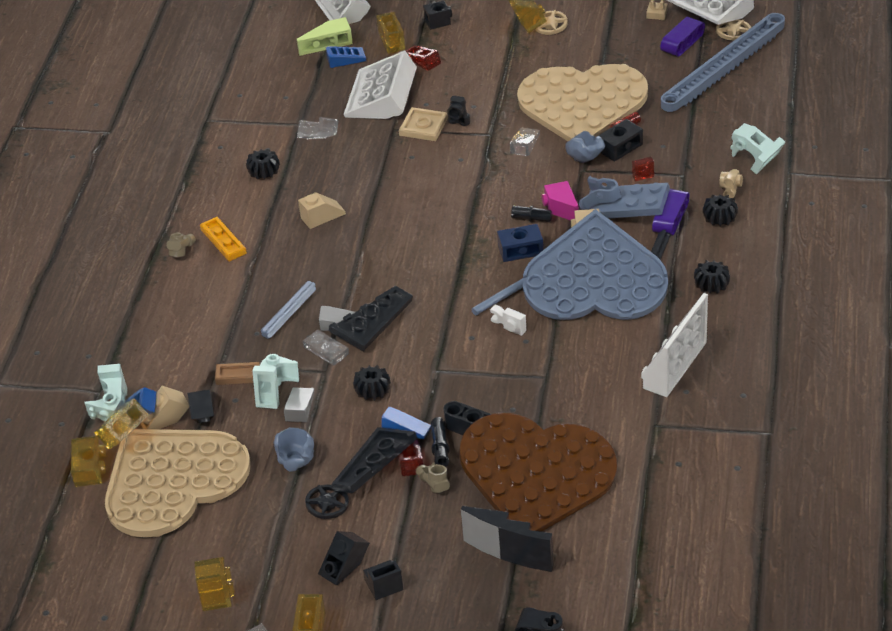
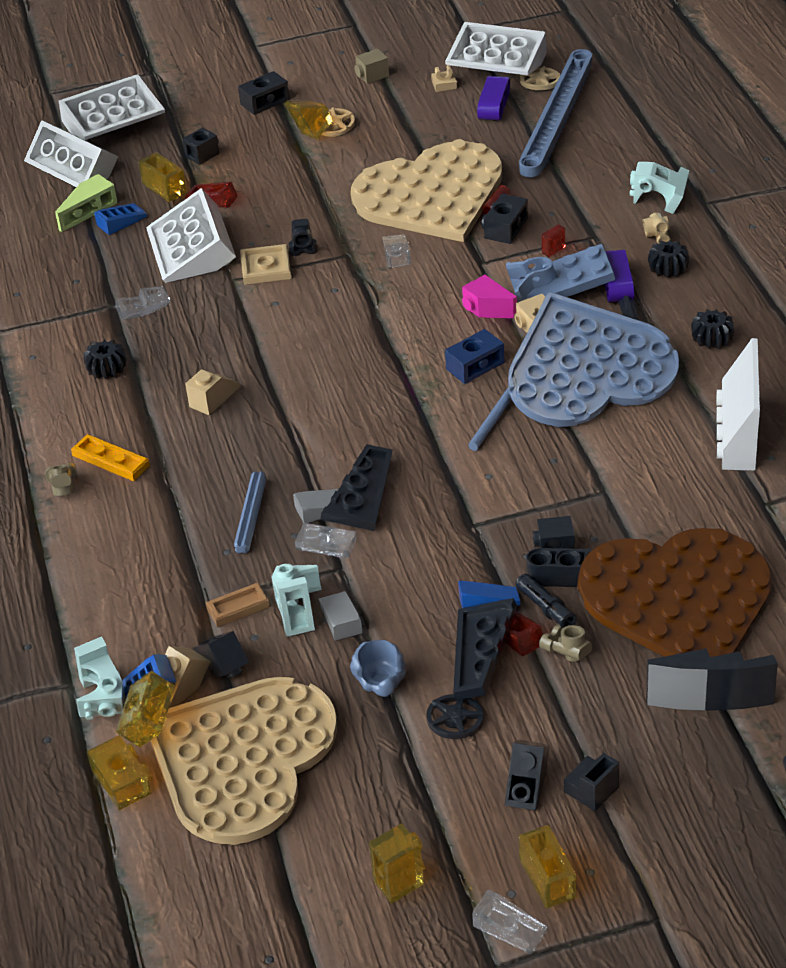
camera: 25 degrees left, 0 degrees up
black gear [353,365,391,401] -> none
white plate [490,304,526,336] -> none
black axle [511,205,552,222] -> none
sand blue hair [565,131,605,163] -> none
none -> black brick [532,516,575,549]

